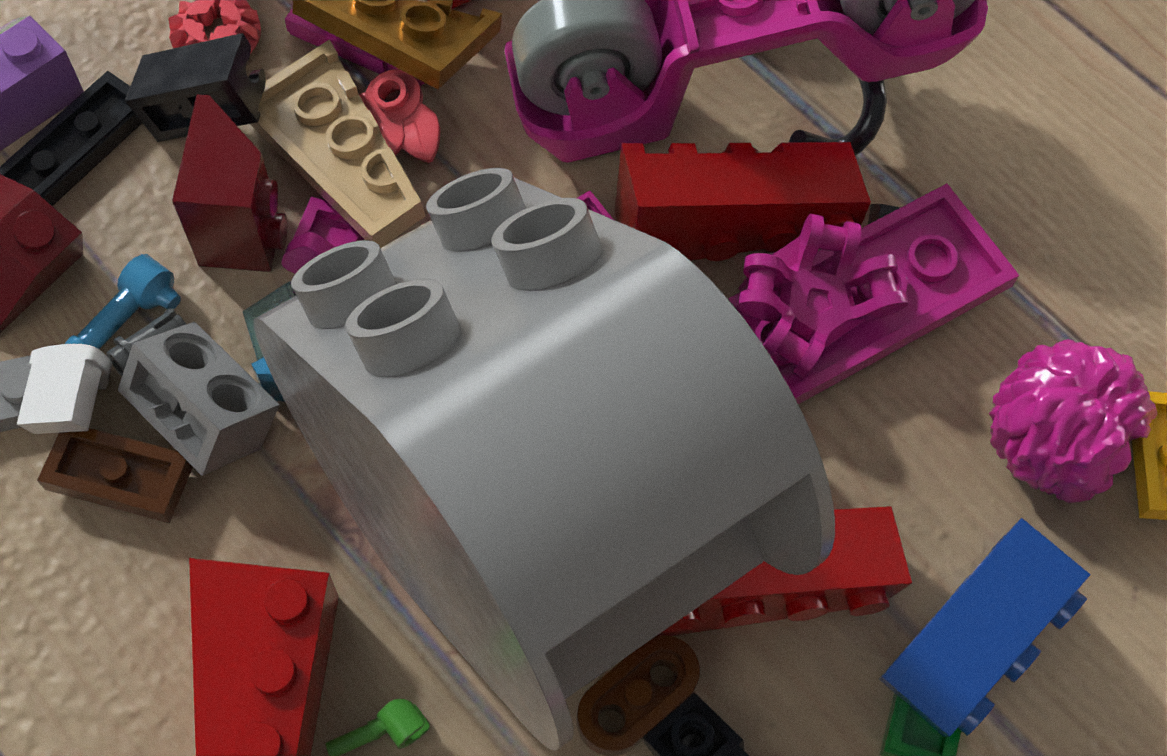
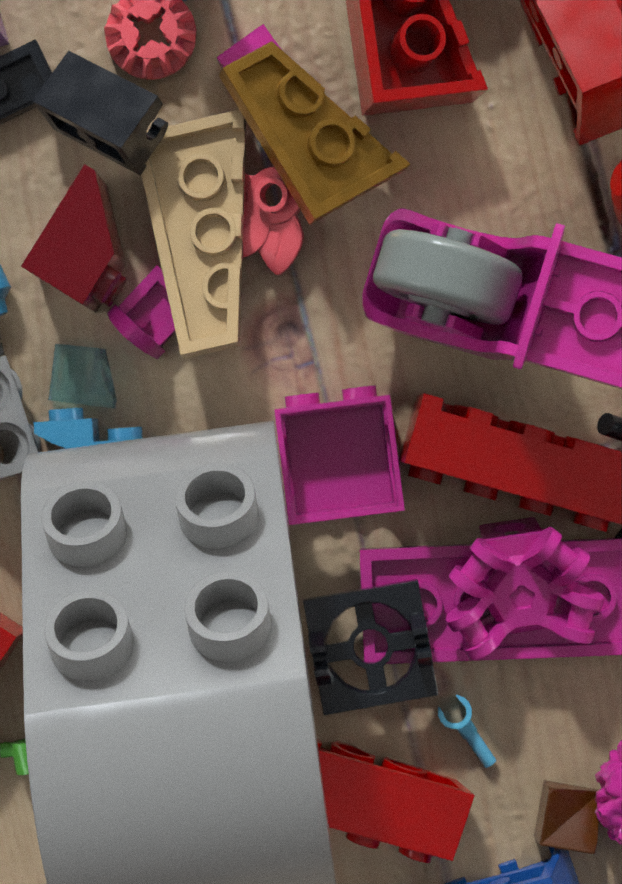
camera: 30 degrees right, 25 degrees up
none -> medium azure hand [438,695,497,768]
none -> reddish brown slope [534,780,599,854]

